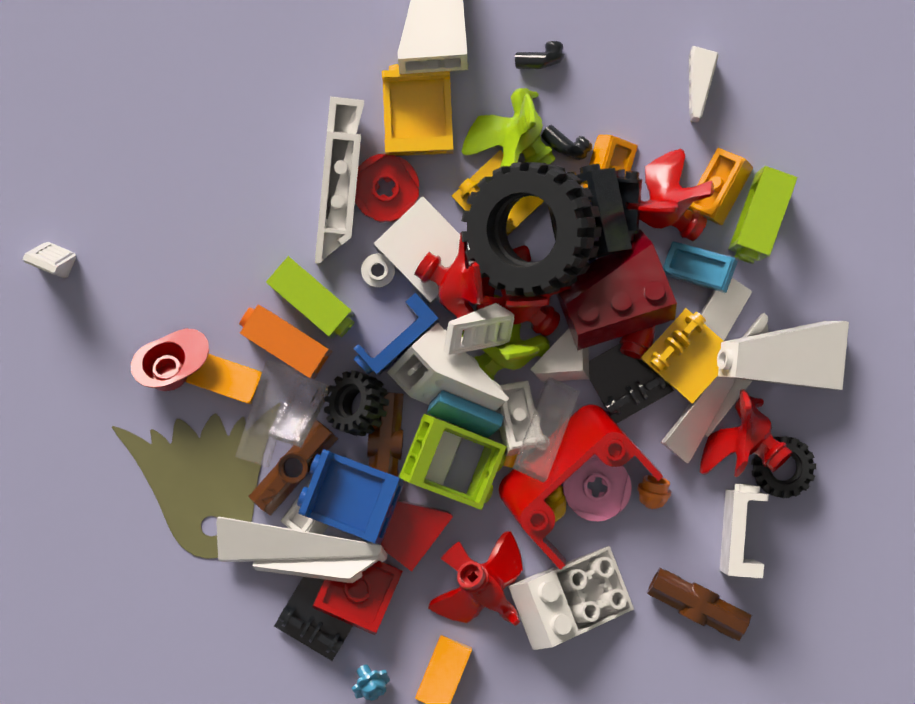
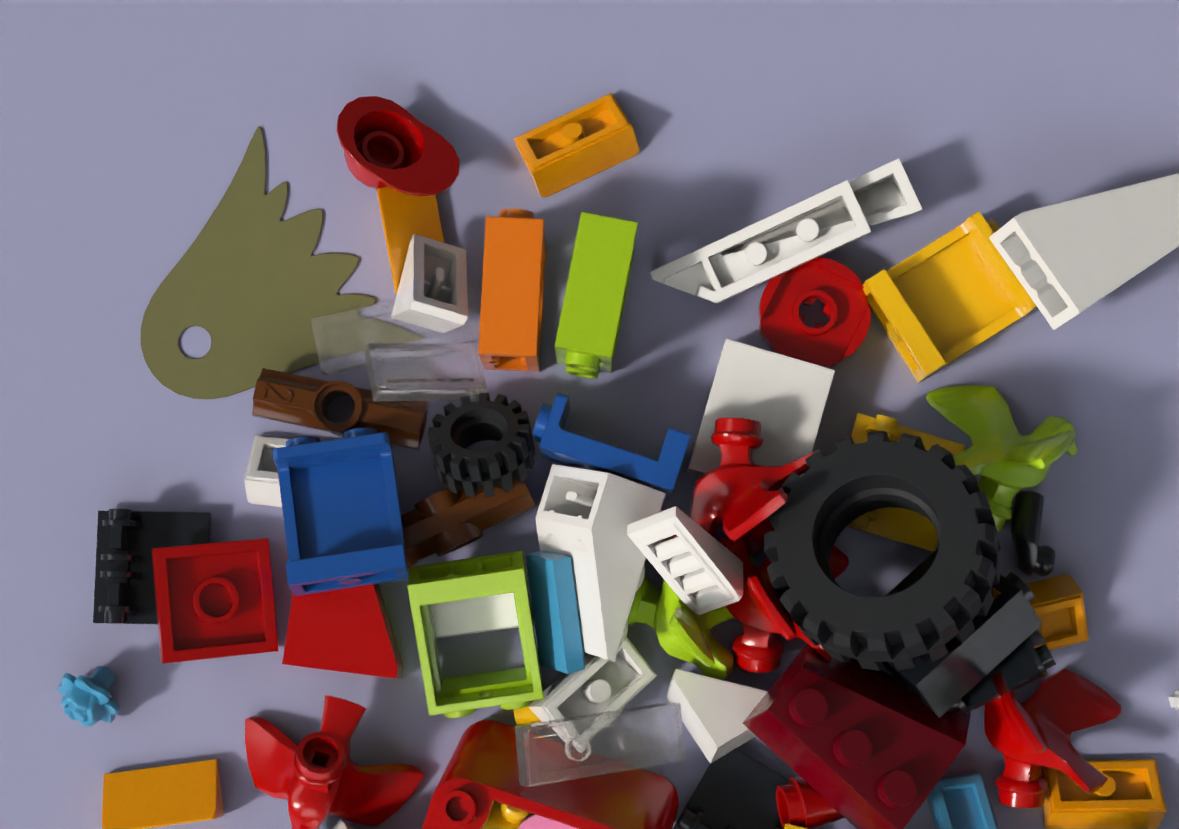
camera: 60 degrees right, 5 degrees down
white wedge [216,517,388,583] -> none
white plate [361,253,395,288] -> none
black arm [515,41,565,69] -> none
none -> white slope [391,234,468,333]
none -> light orange slope [513,93,639,198]

